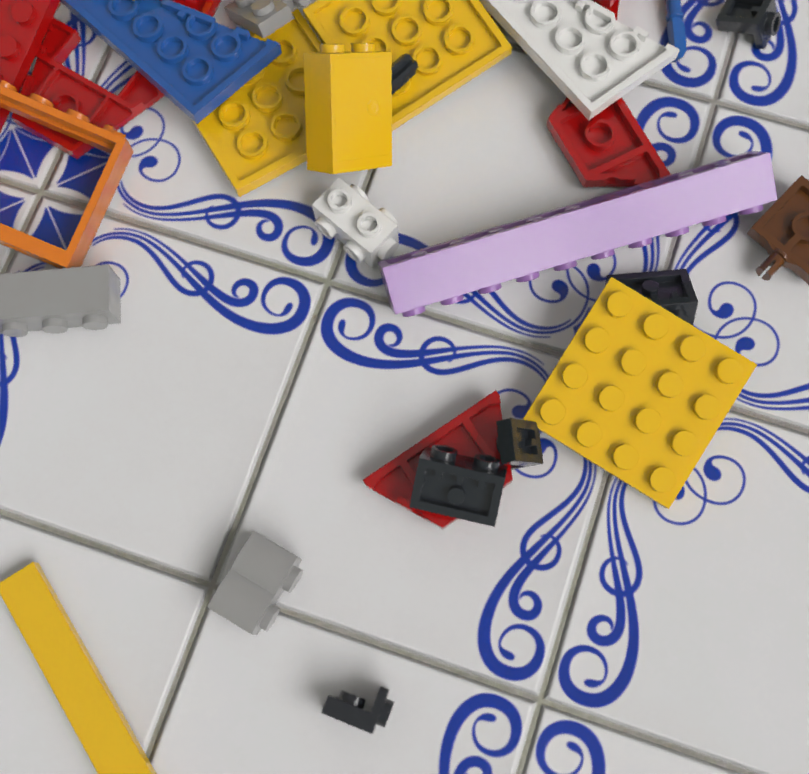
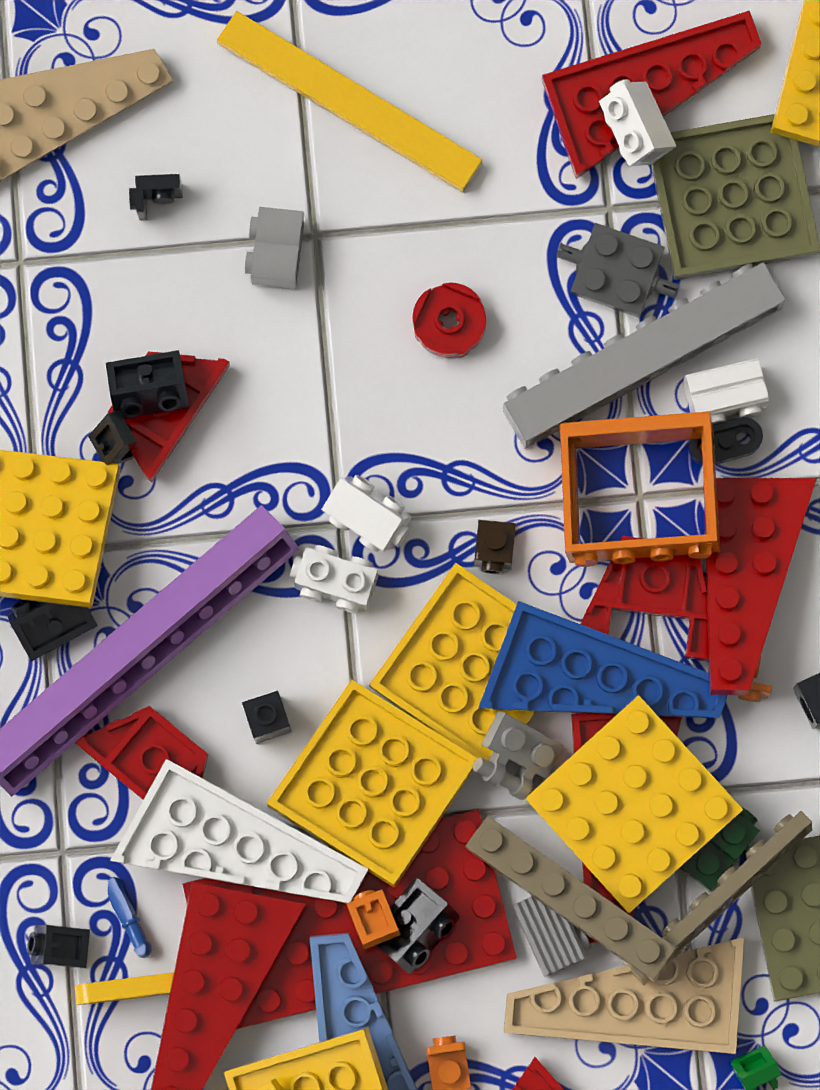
camera: 155 degrees right, 5 degrees up
yellow piece [303,43,418,174] -> none
none -> black brick [242,690,292,744]
none -> white brick [321,475,412,552]
none -> red plate [412,282,486,358]
none -> dark brown bracket [474,520,516,574]

